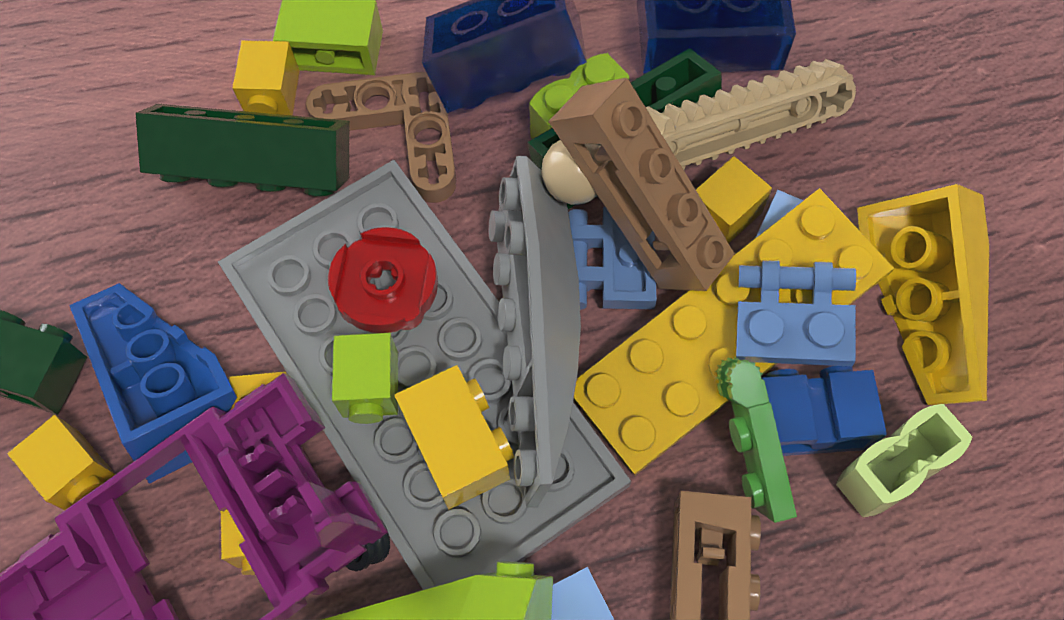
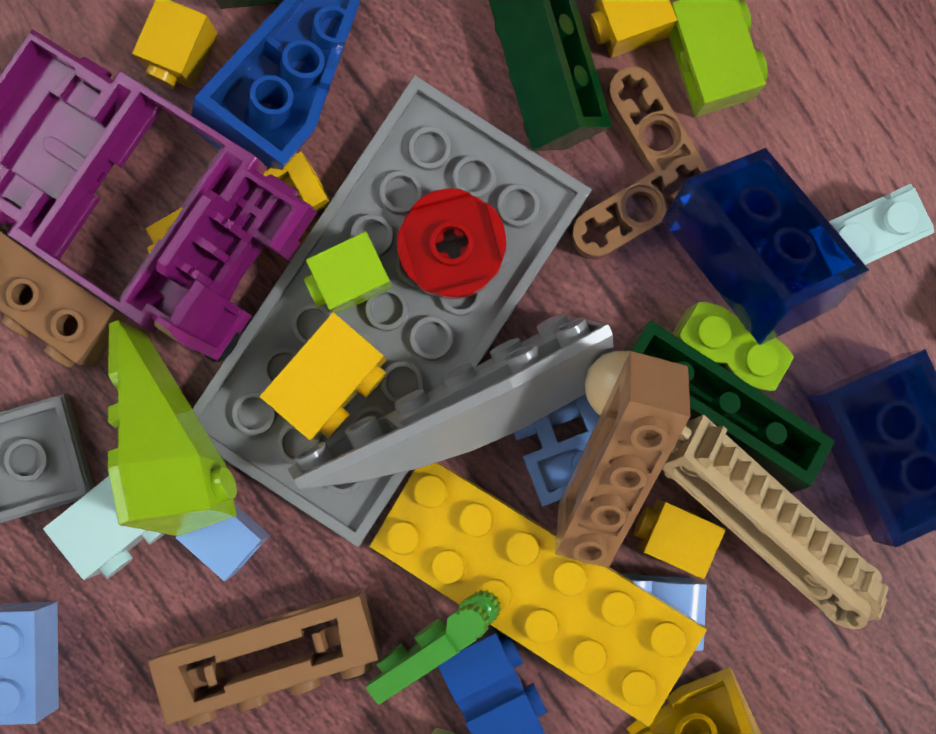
camera: 65 degrees right, 20 degrees up
medium blue plate [736,260,856,367] -> none

